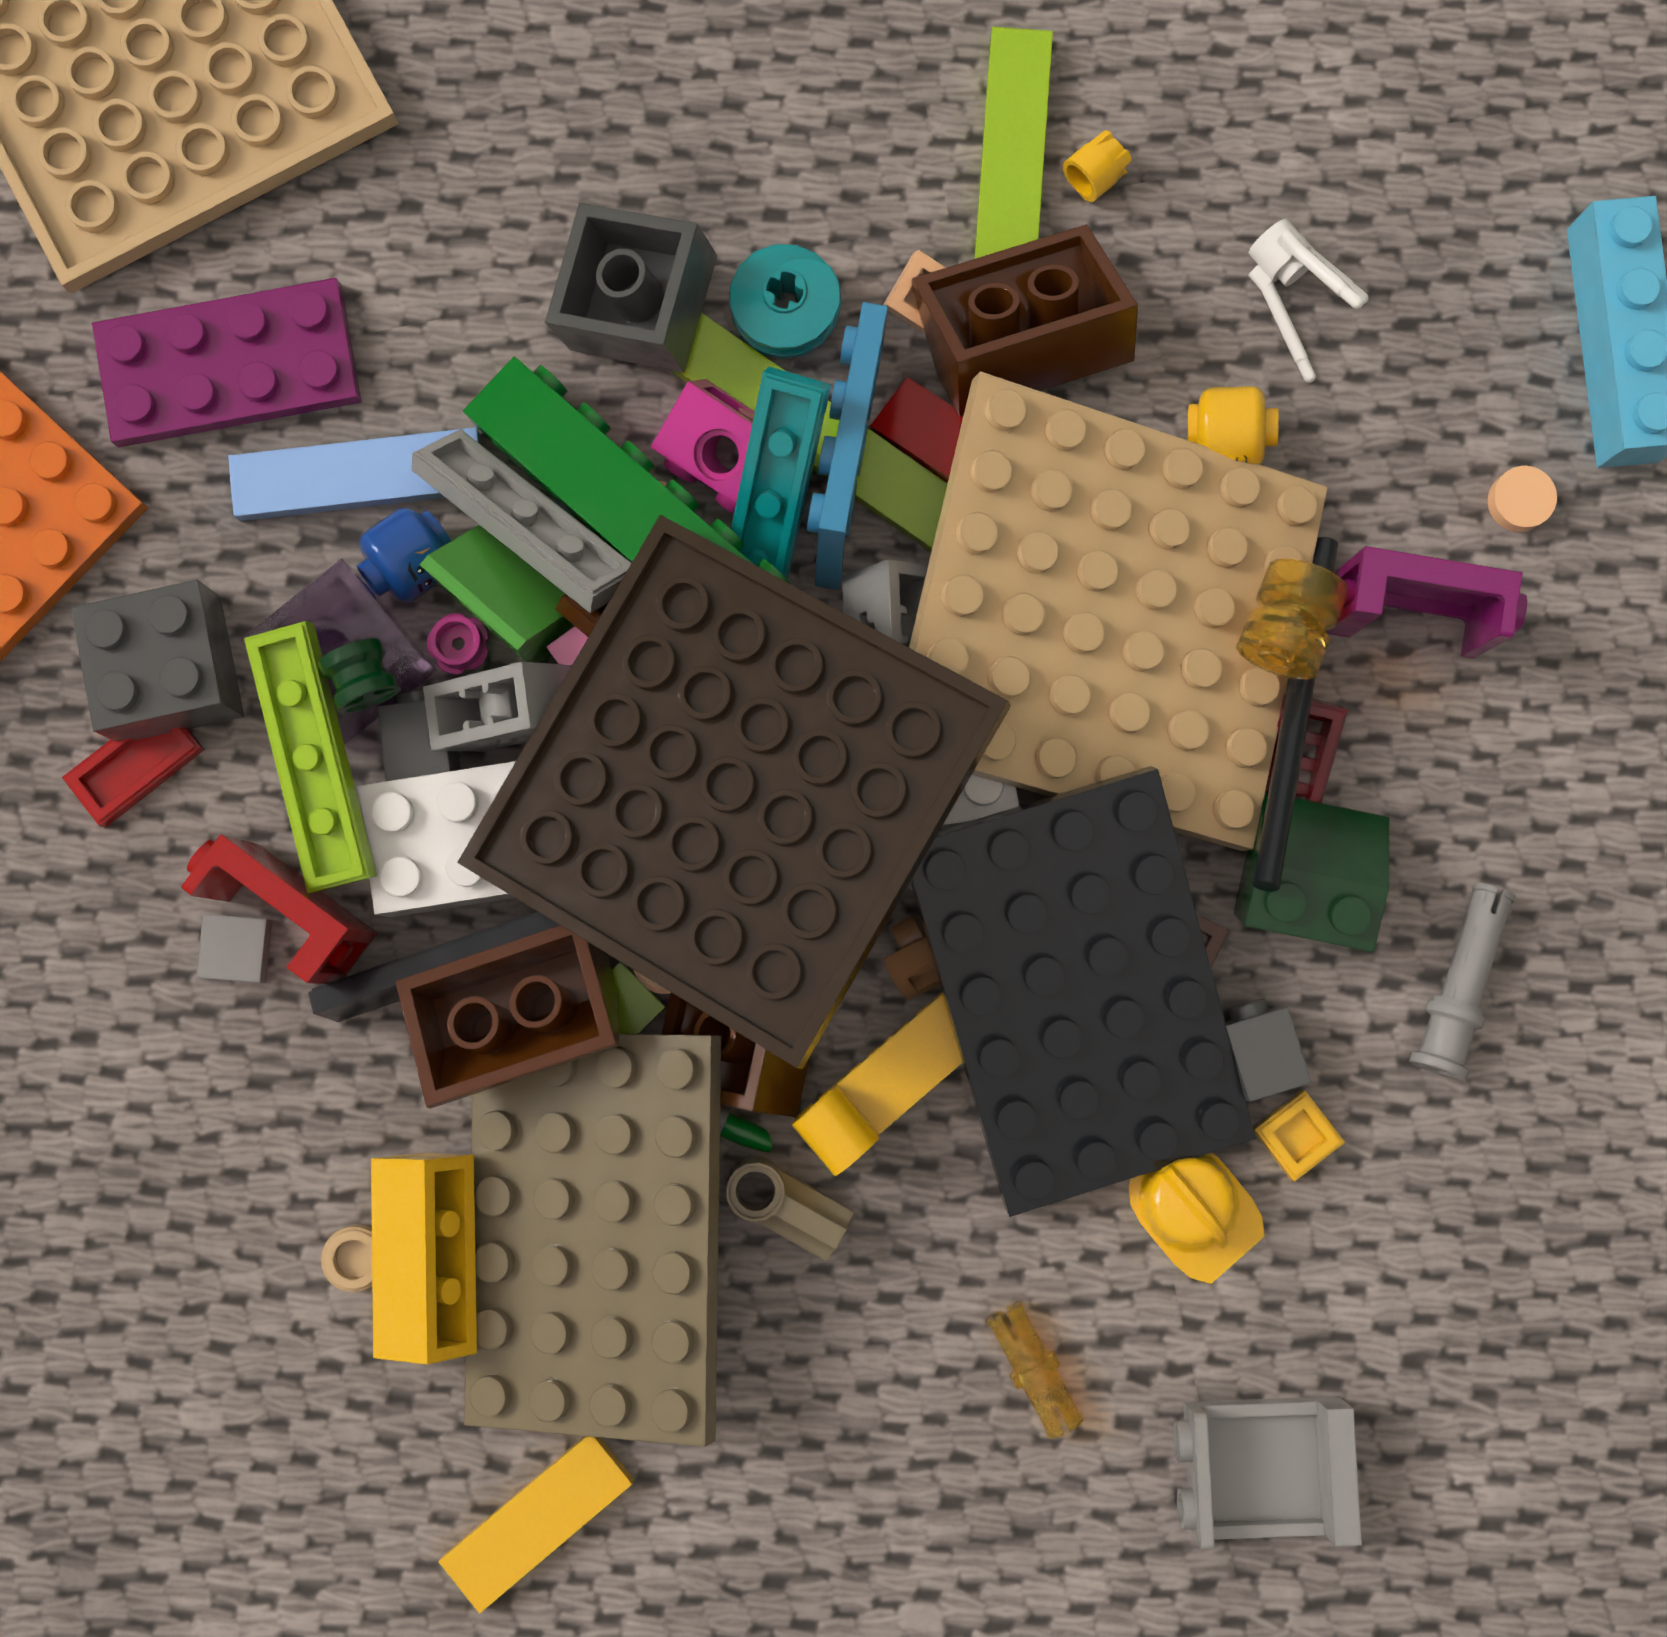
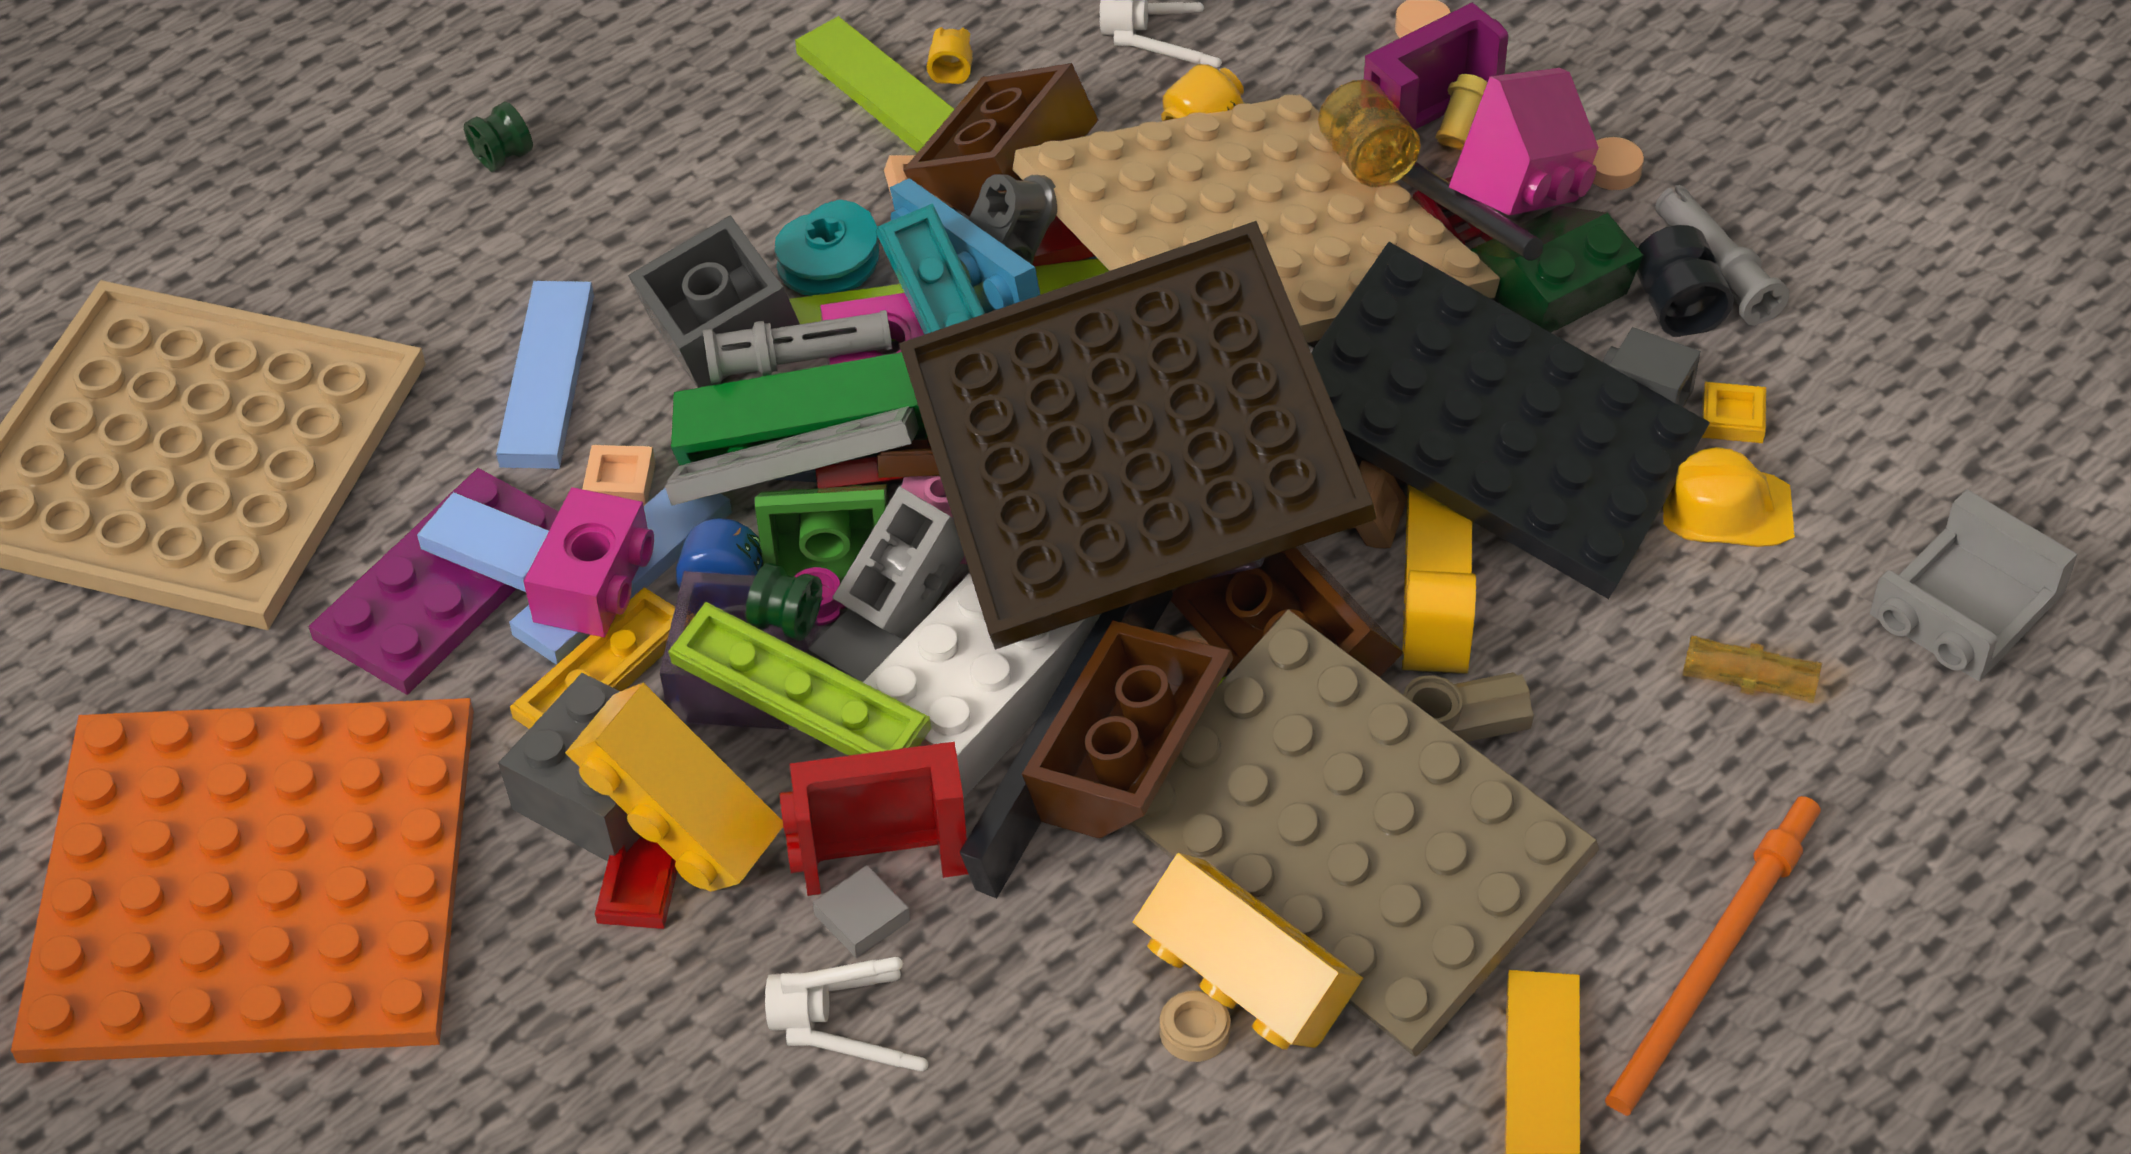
camera: 45 degrees left, 35 degrees down
none -> light blue tile [417,492,549,592]
none -> light blue tile [496,281,594,469]
none -> yellow tile [510,587,691,729]
none -> dark pink brick [524,487,654,638]
none -> yellow brick [565,682,783,892]
none -> light nougat plate [582,445,655,506]
none -> light grey pin [703,310,892,384]
none -> white plant [765,957,929,1071]
none -> dark grey piece [968,174,1057,264]
none -> light yellow pin [1435,74,1487,150]
none -> dark pink slope [1449,68,1599,216]
none -> light nougat tile [1593,137,1644,190]
none -> orange bar [1605,796,1821,1116]
none -> black wheel [1636,225,1734,337]

